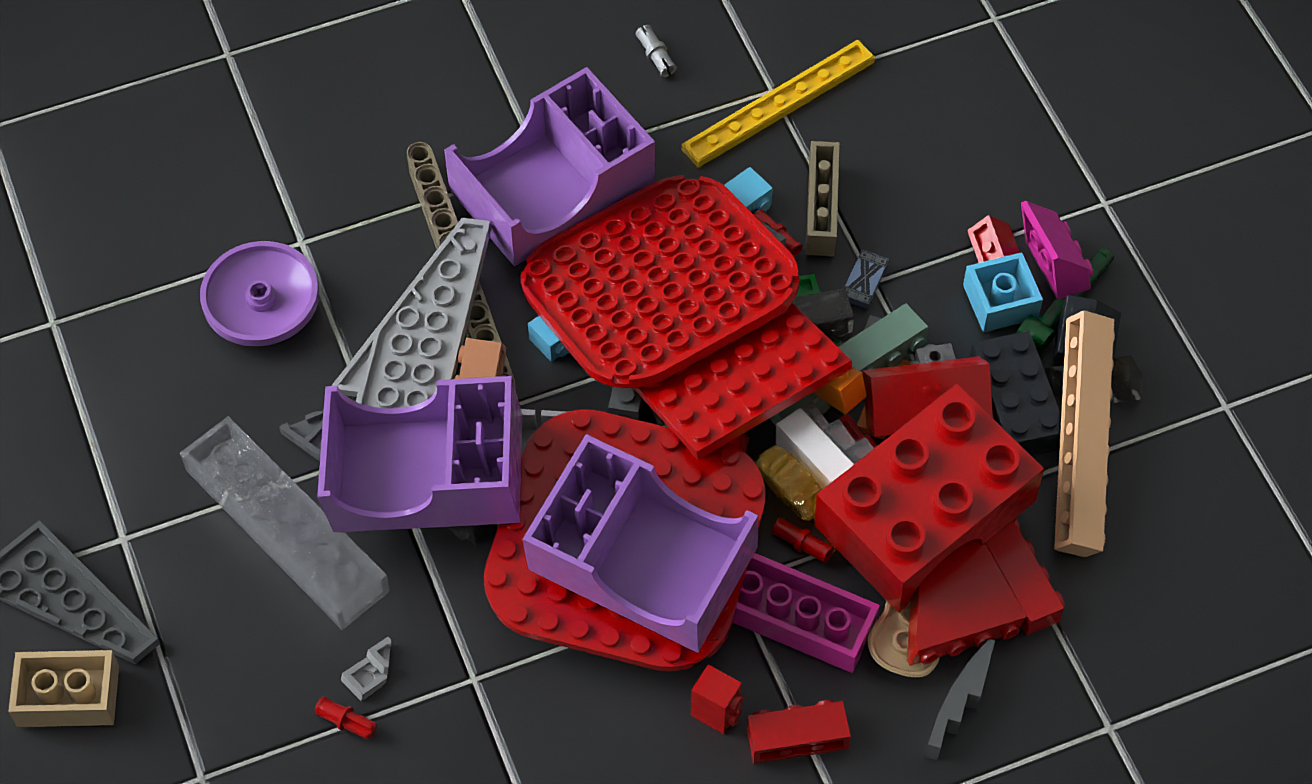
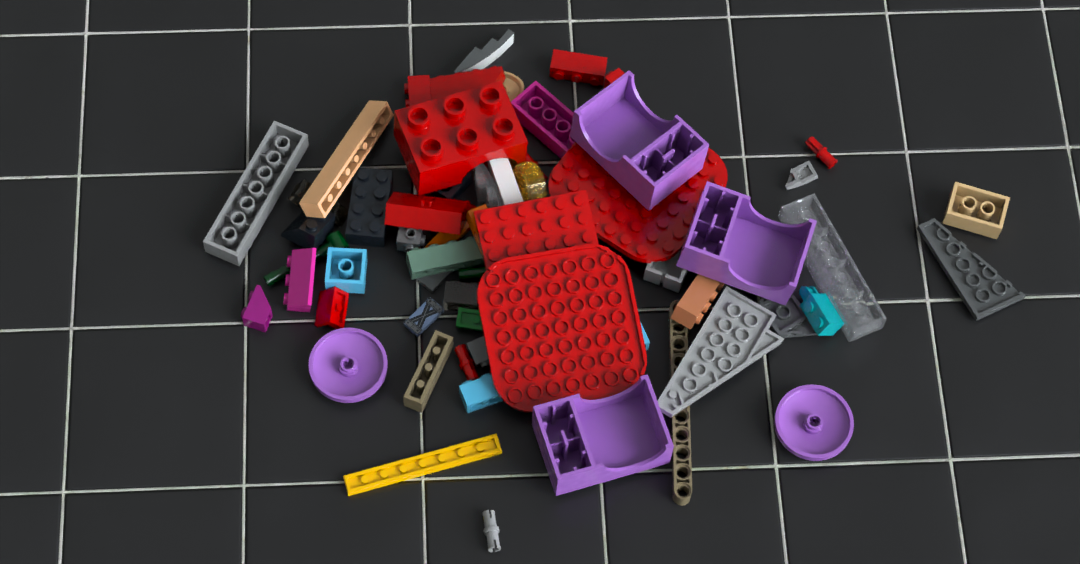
camera: 165 degrees left, 5 degrees up
none -> light grey brick [203,121,309,266]
none -> magenta slope [241,285,273,333]
none -> medium lavender dish [309,328,388,403]
none -> teal brick [799,286,844,336]

